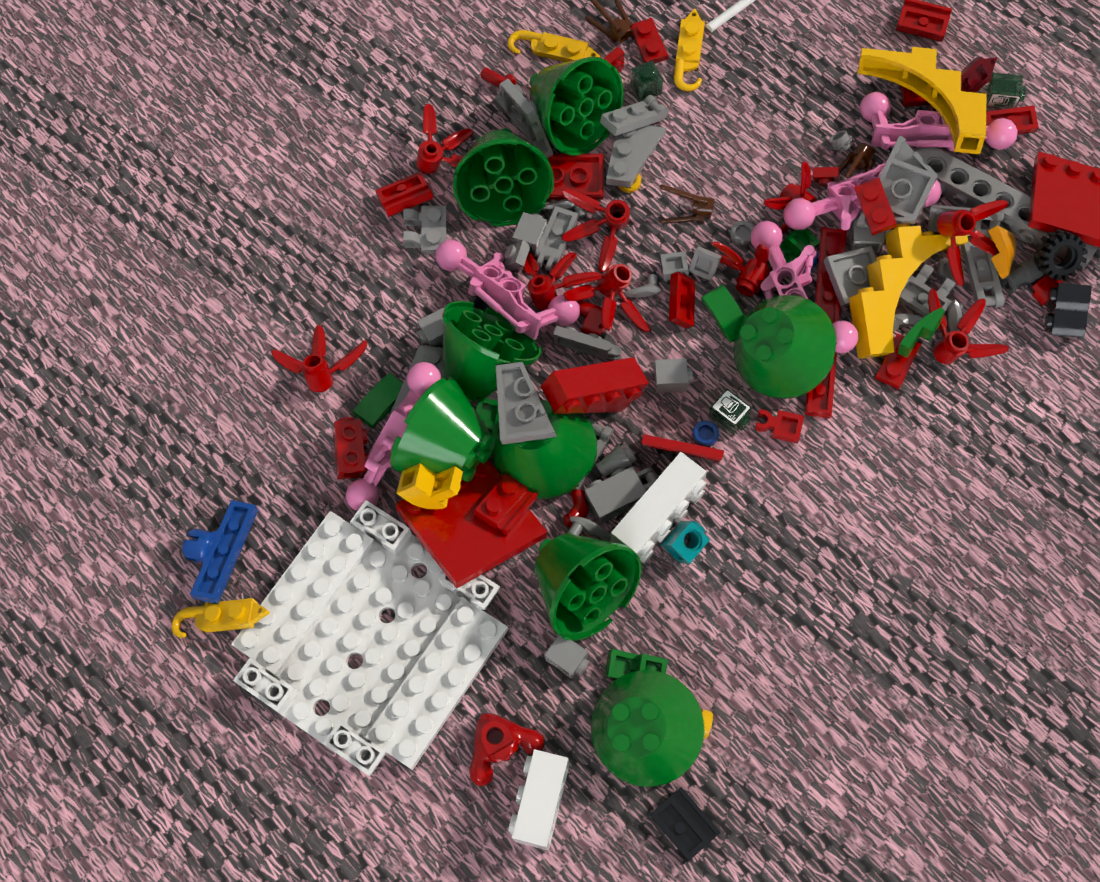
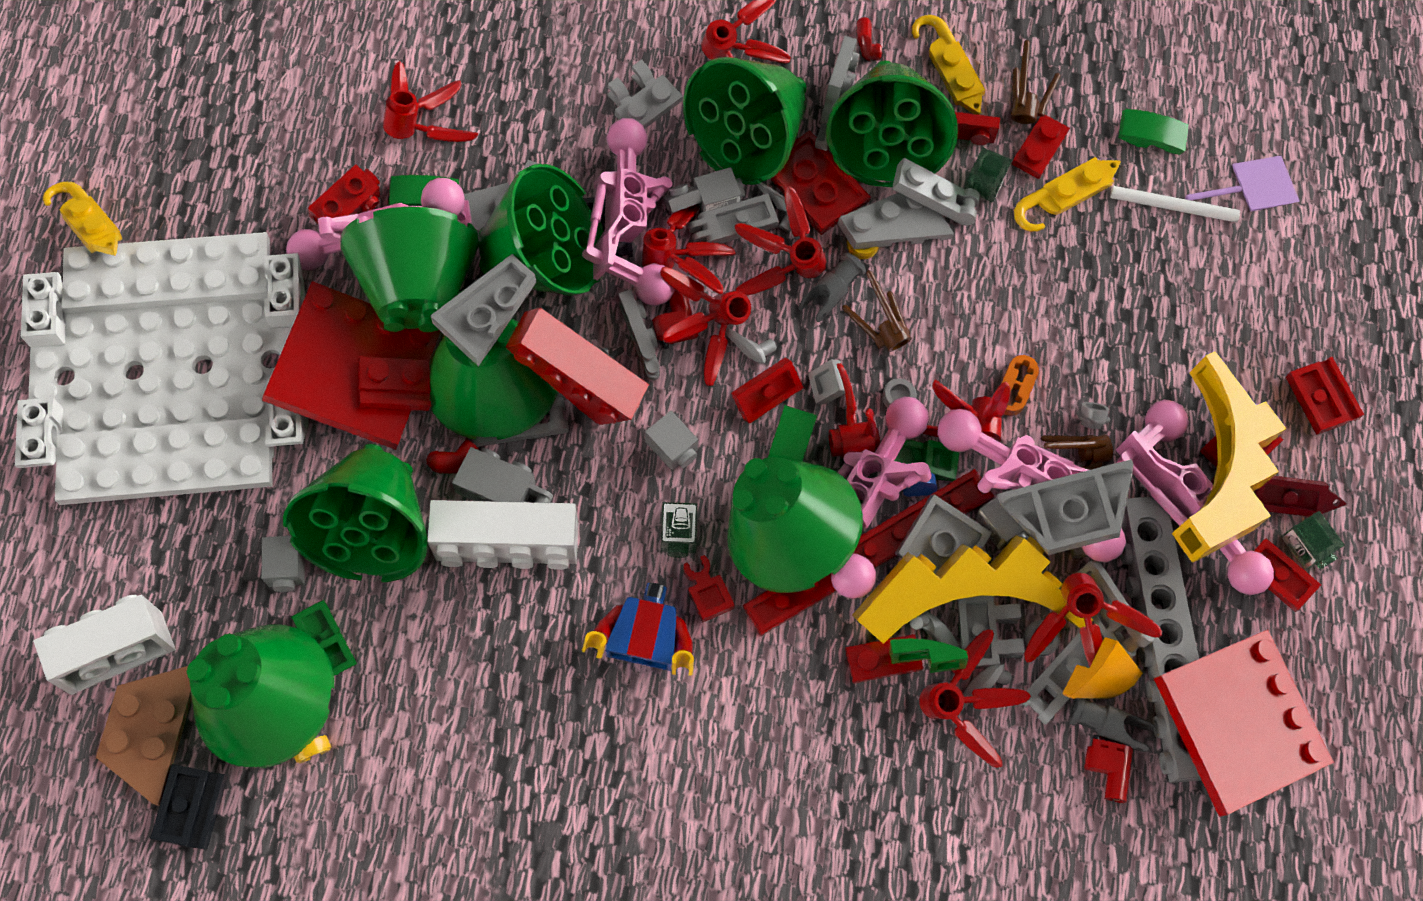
camera: 40 degrees right, 0 degrees up
blue plate [182,500,258,604] -> none
red plate [375,172,434,217] -> none
yellow brick [396,463,463,510] -> none
red head [469,713,545,786] -> none
light grey bar [568,516,611,541] -> none
light grey cone [596,443,637,478] -> none
red tile [641,434,724,462] -> none
light grey plate [660,251,689,281] -> none
teal brick [661,521,710,564] -> none
blue tile [692,421,719,447] -> none
red plate [813,167,840,187] -> none
red plate [854,178,897,236] -> none
black tyre [1033,230,1088,281] -> none
black brick [1044,282,1092,338] -> none
none -> nougat wing [96,666,192,806]
none -> torso [582,583,694,676]
none -> dark grey piece [799,252,866,322]
none -> orange beam [1001,355,1039,416]

